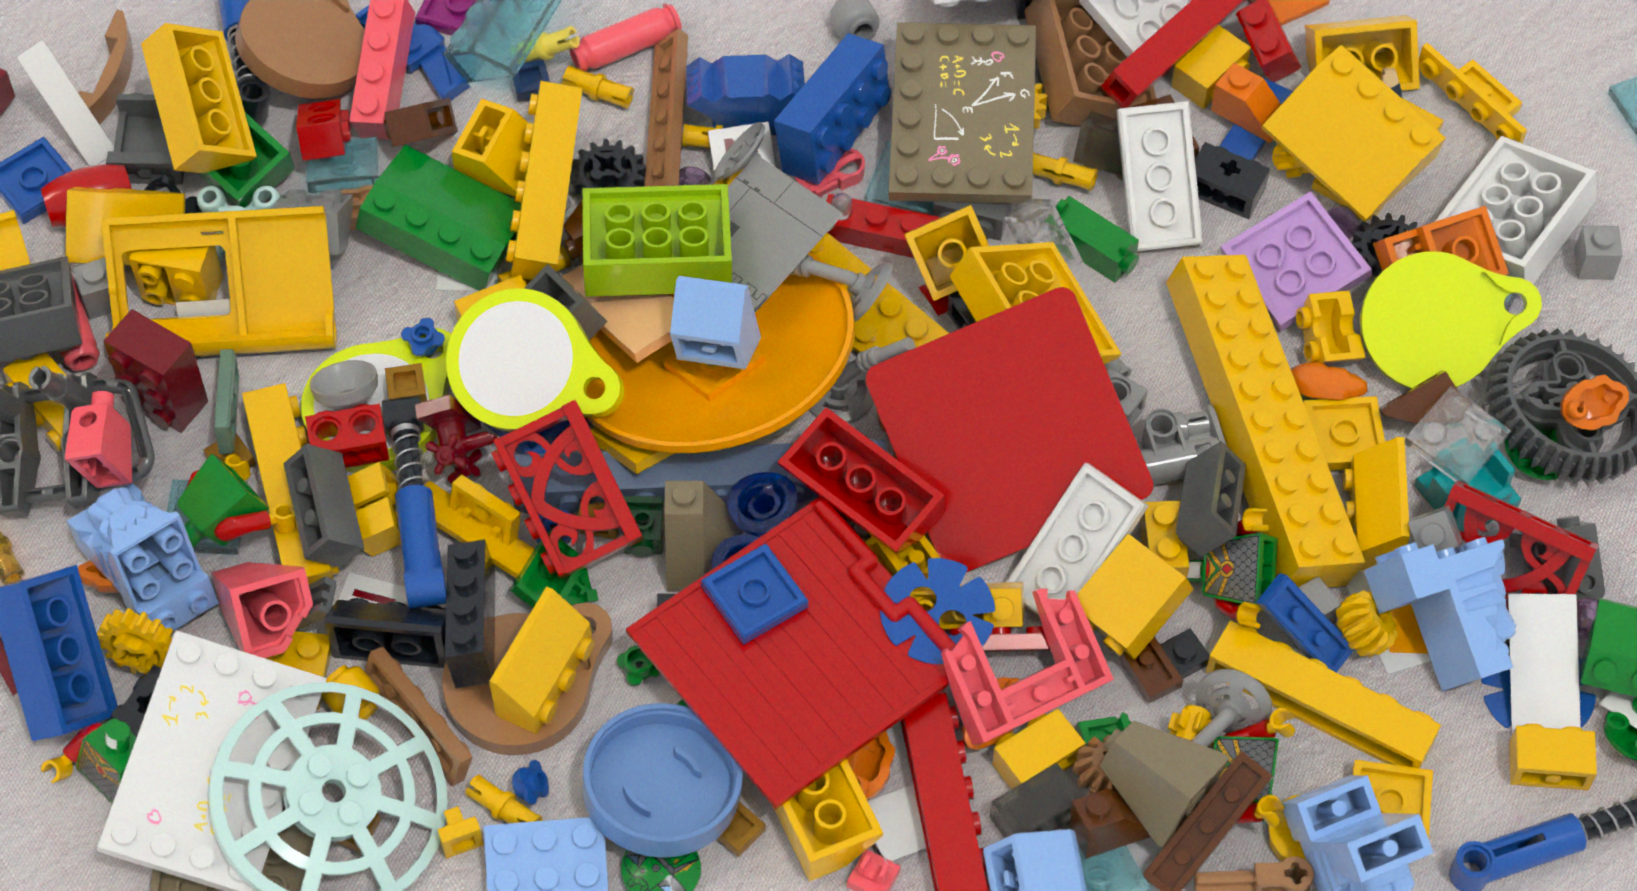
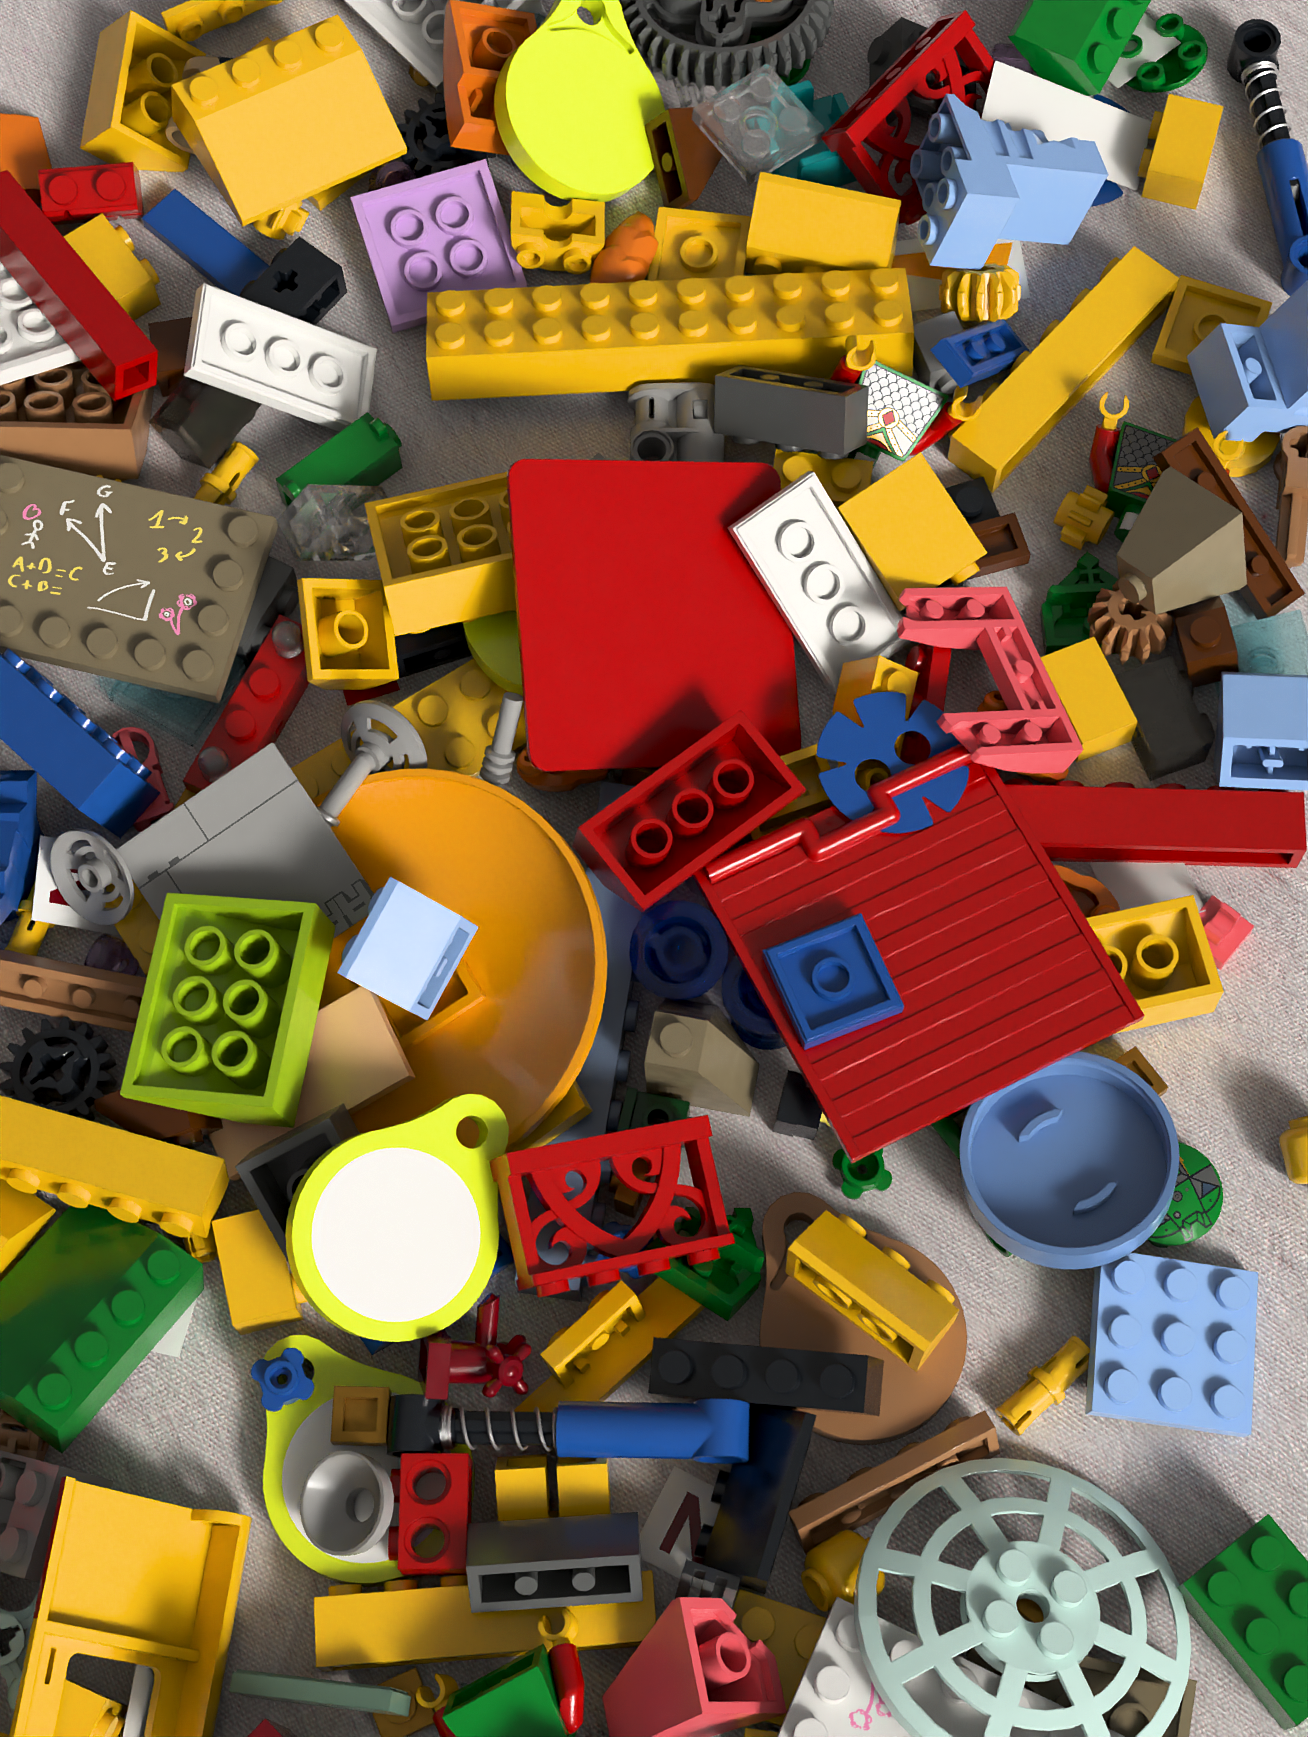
camera: 75 degrees left, 10 degrees up
yellow tile [437,806,484,859] -> none
blue plate [512,760,549,805] -> none
light grey dish [1186,669,1272,747] -> none
orange slope [1211,62,1281,143] -> none
light grey brick [1408,505,1463,552] -> none

